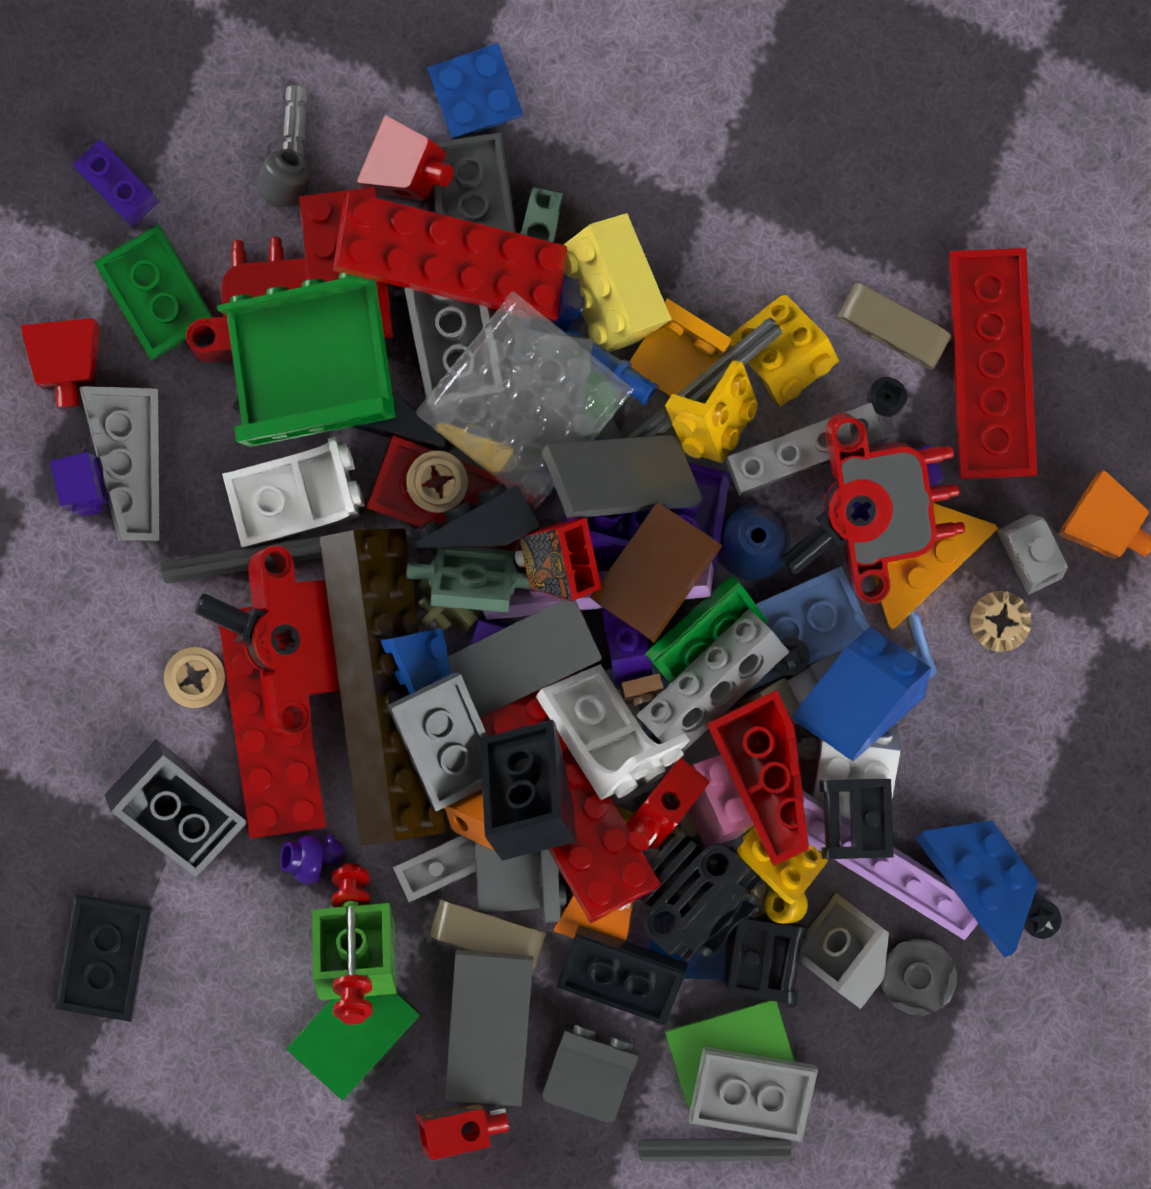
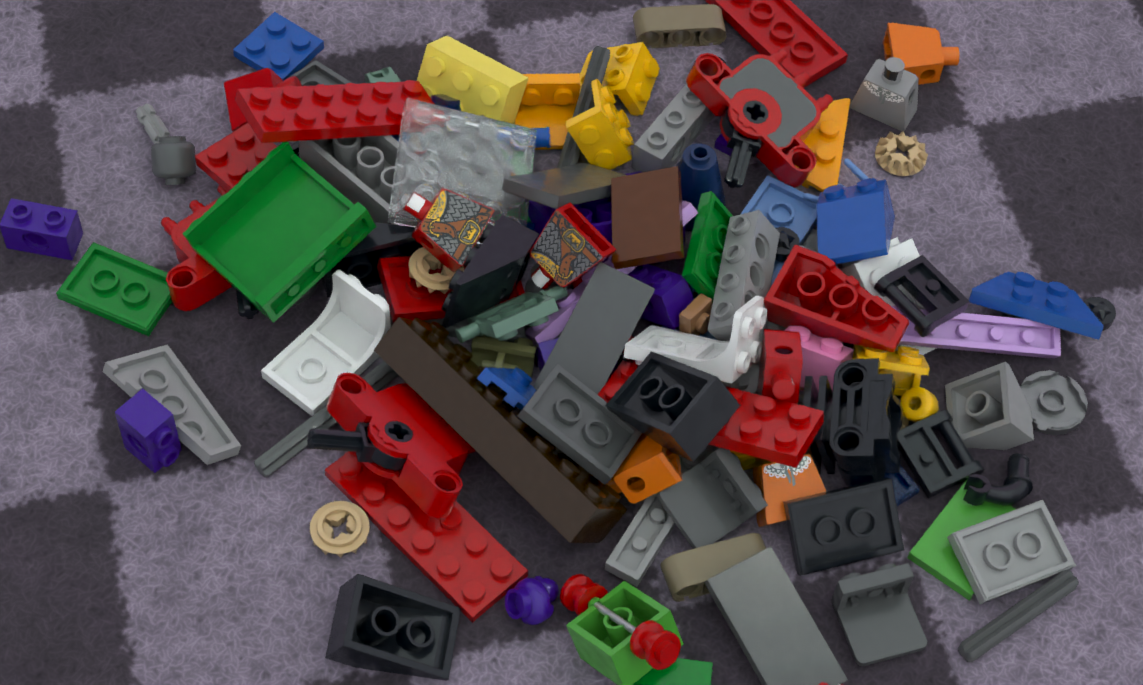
camera: 45 degrees left, 30 degrees down
red torso [21,318,100,409] -> none
none -> torso [403,188,495,272]
none -> black piece [963,453,1033,506]

